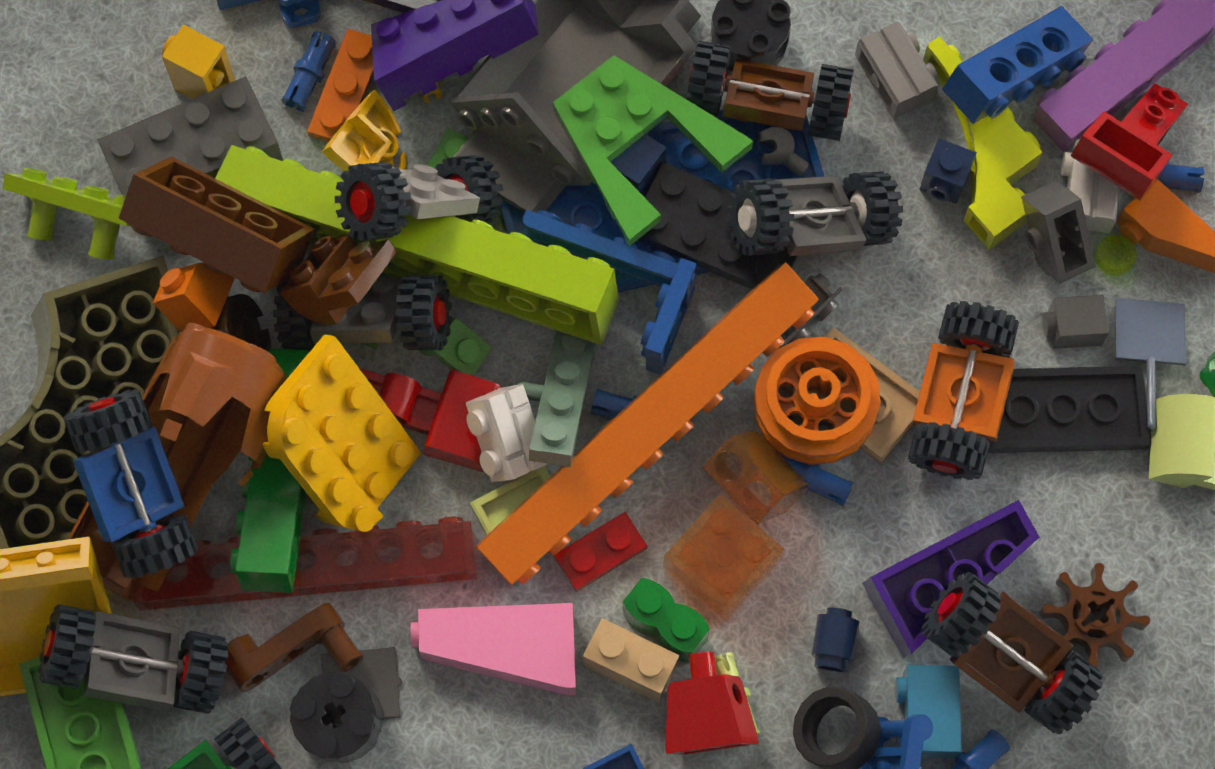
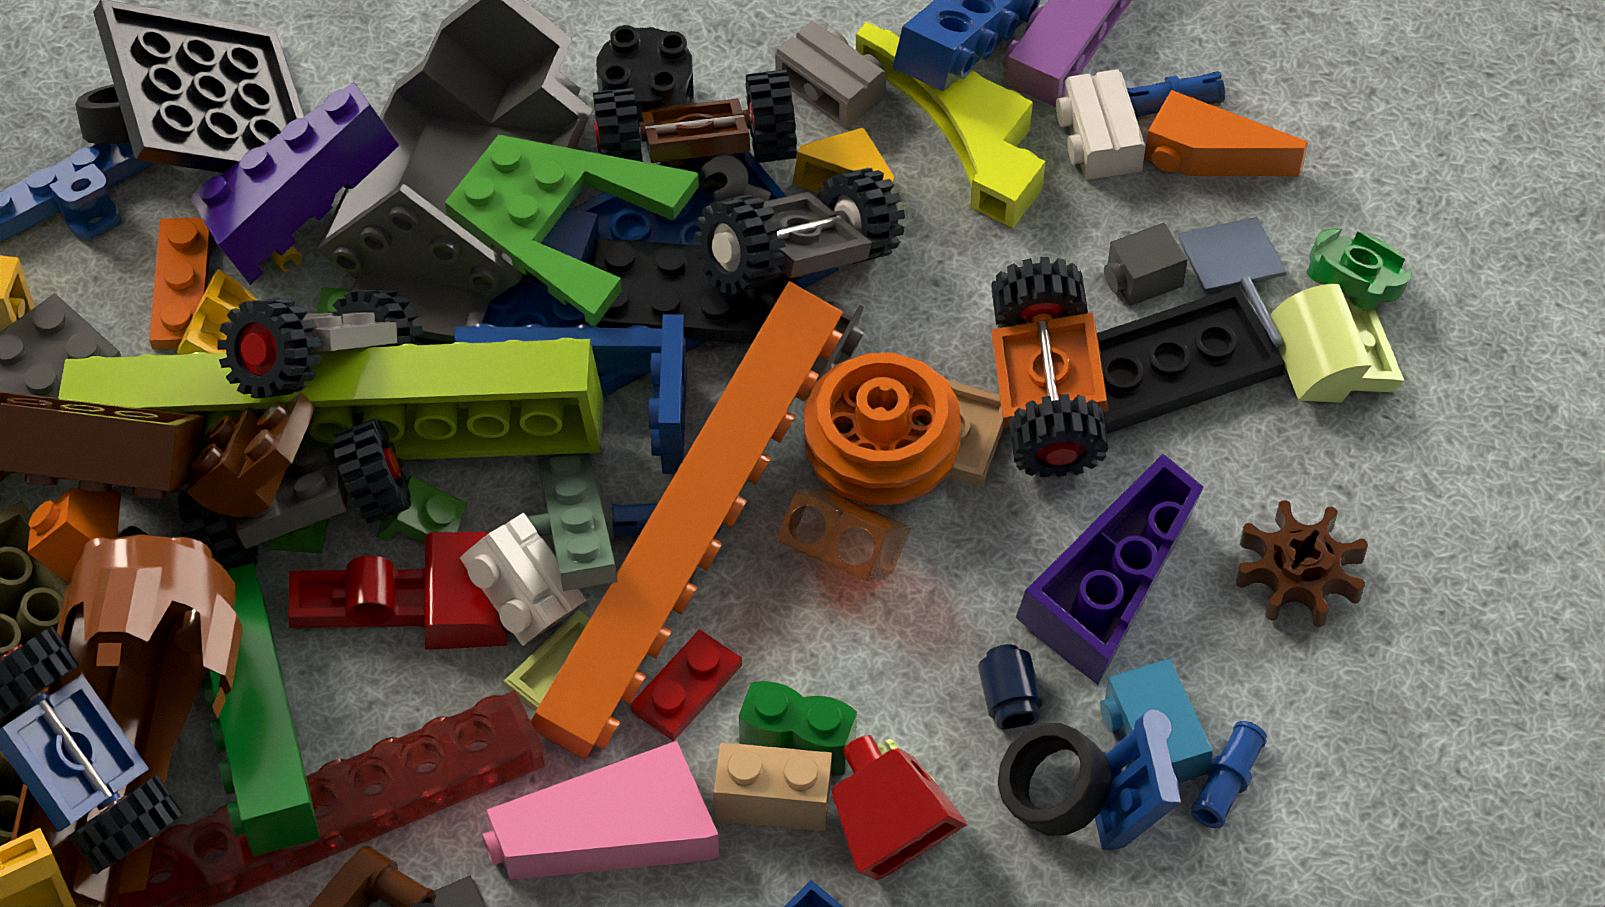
camera: 20 degrees left, 15 degrees down
yellow plate [263,335,422,532] -> none
blue pin [281,32,336,112] -> none
clear orange brick [663,494,784,622] -> none
blue pin [766,450,854,507] -> none
dark blue brick [919,138,977,204] -> none
plate [922,572,1103,734] -> none
dark grey brick [1021,180,1096,283] -> none
red plate [1071,83,1188,201] -> none
clear neon green tile [1094,235,1137,276] -> none
none -> yellow slope [792,127,894,193]

